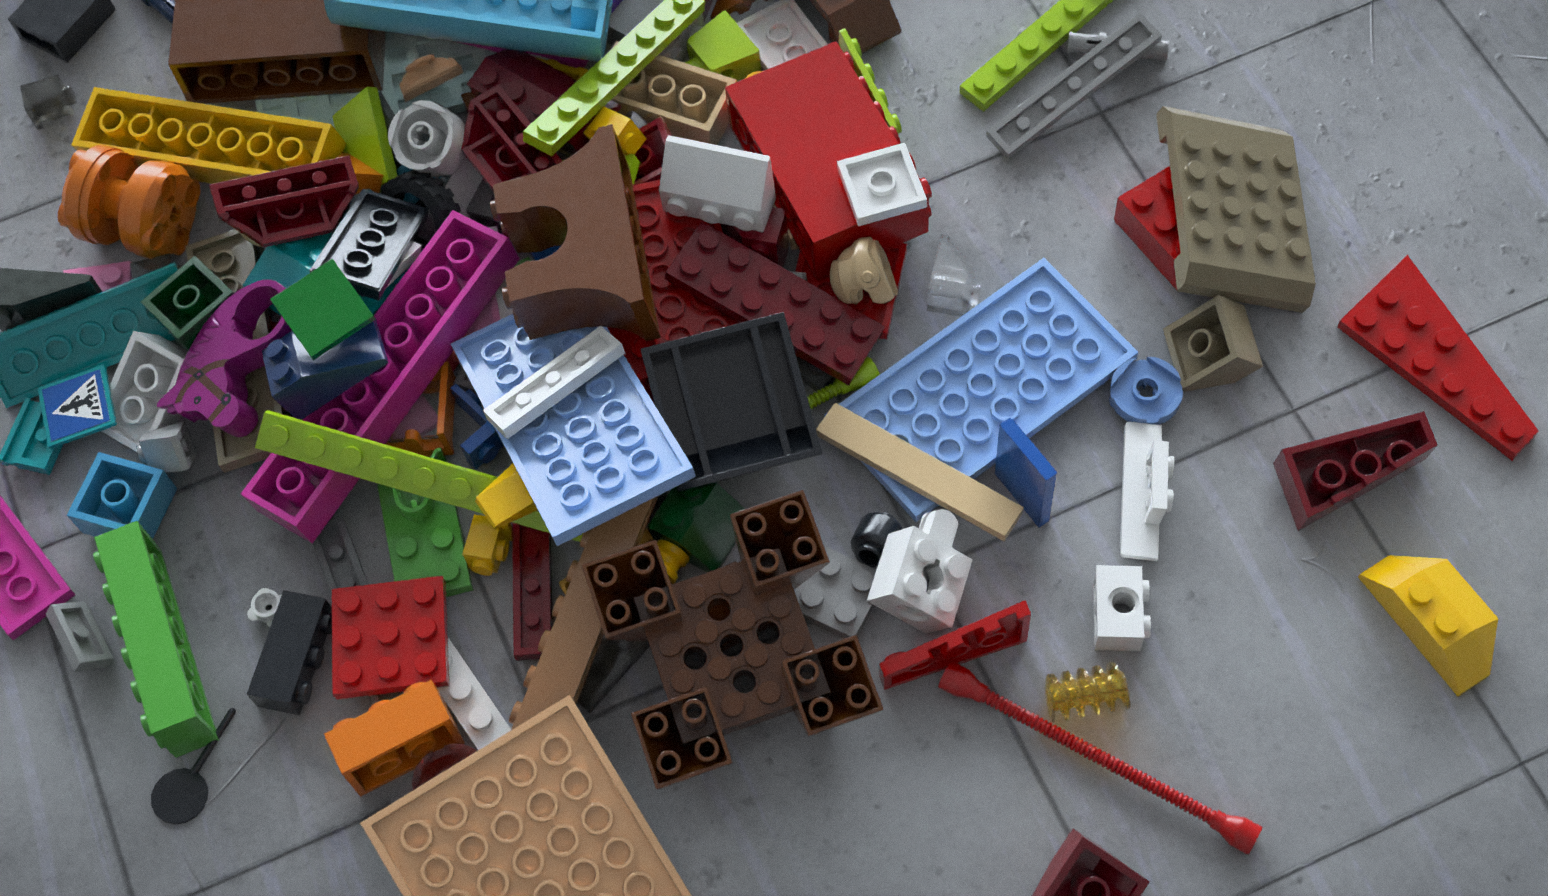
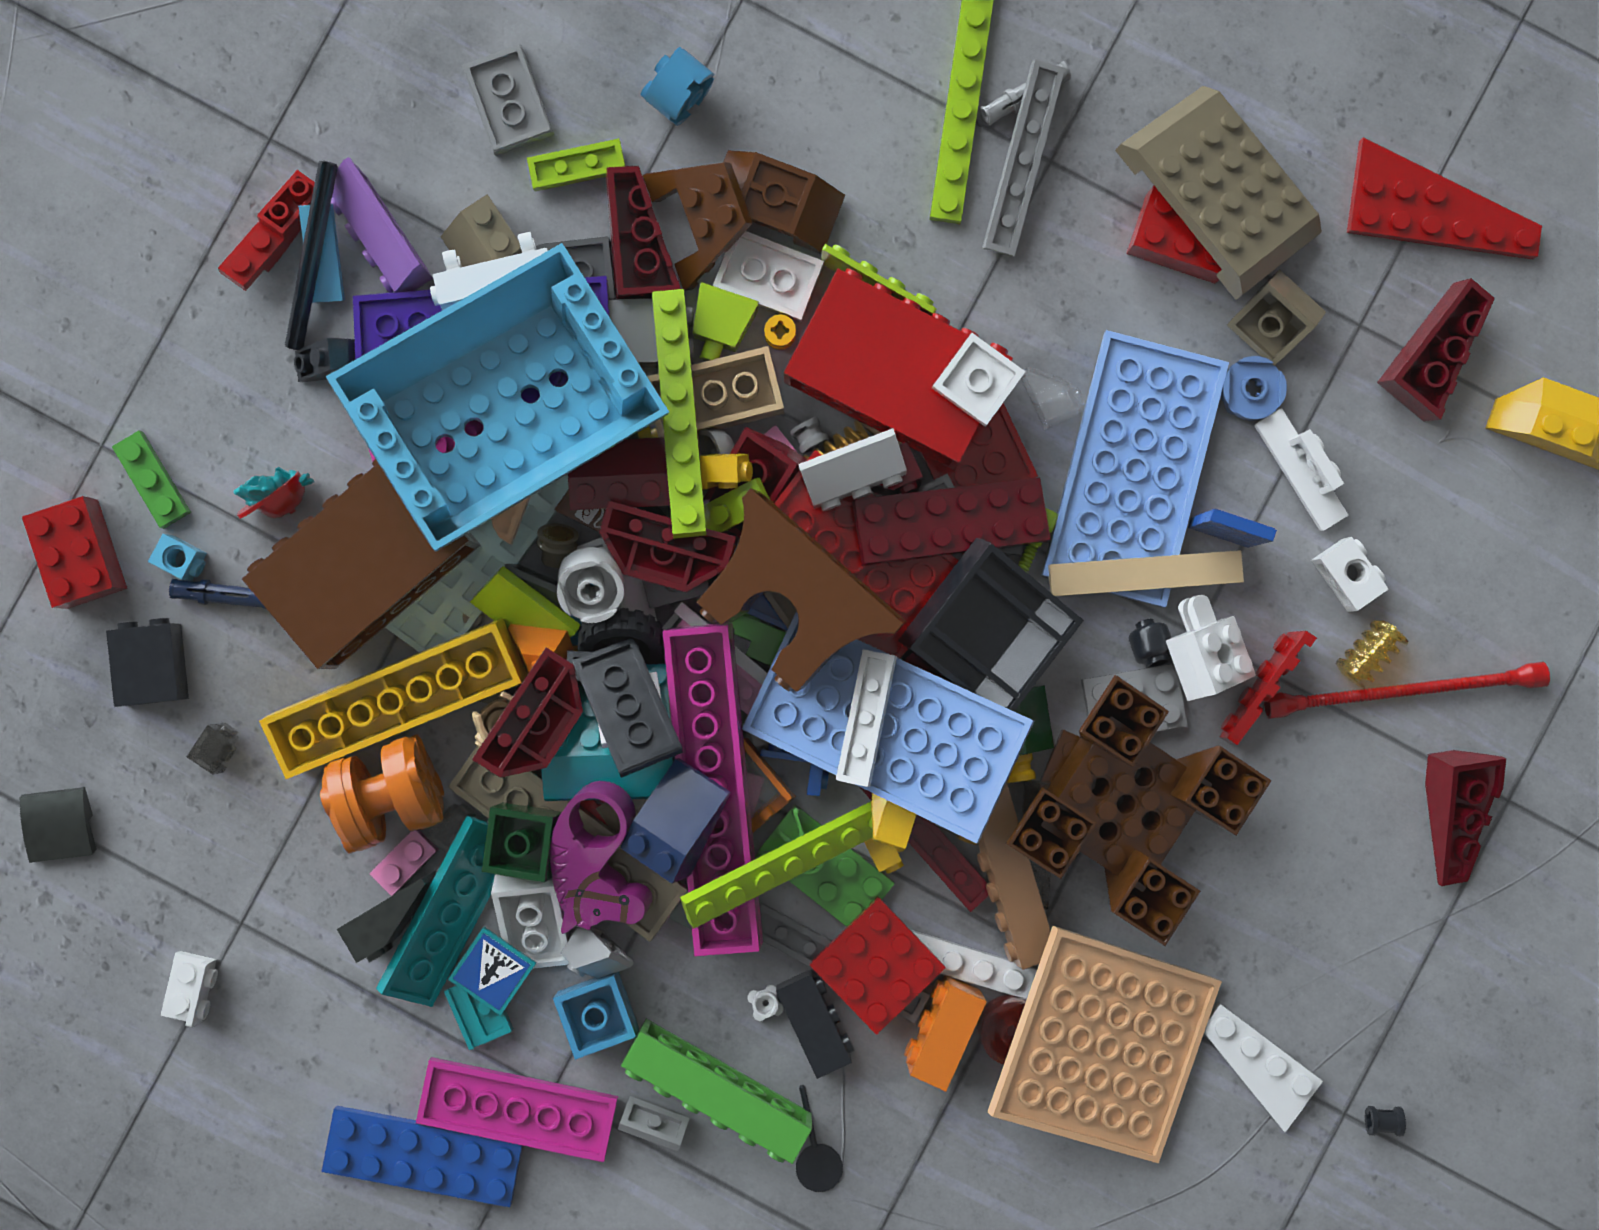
camera: 45 degrees left, 25 degrees up
green tile [270,259,375,360] -> none
tan helmet [830,237,898,305] -> none

